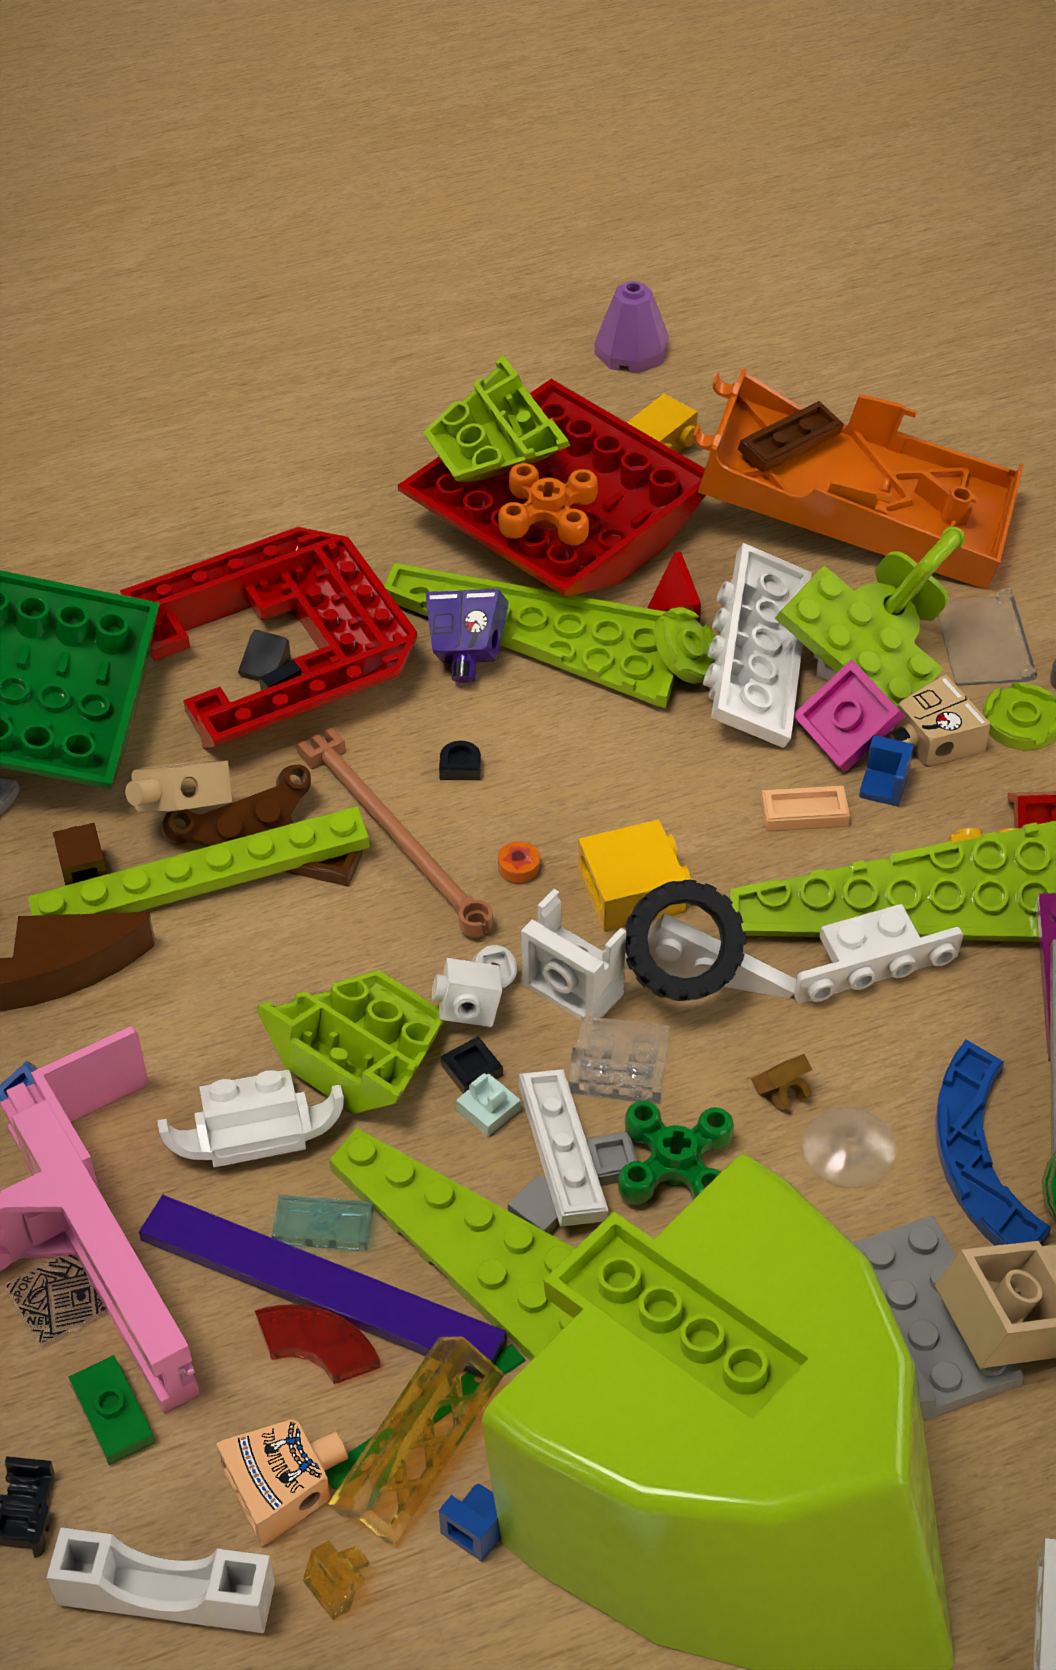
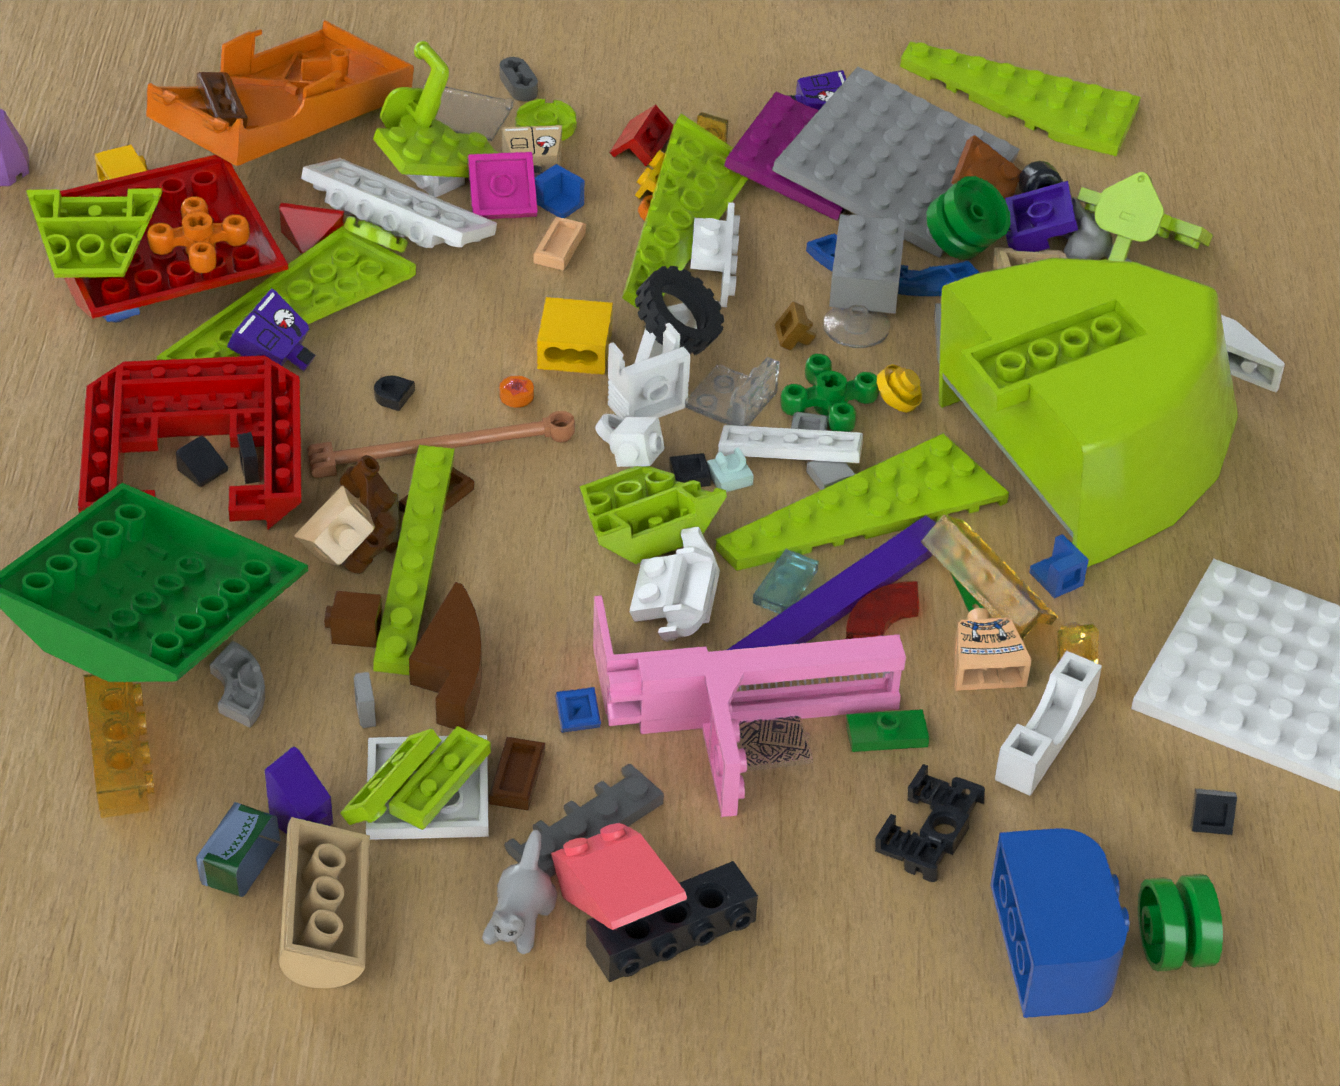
camera: 70 degrees left, 5 degrees down
none -> light grey brick [829,214,905,314]

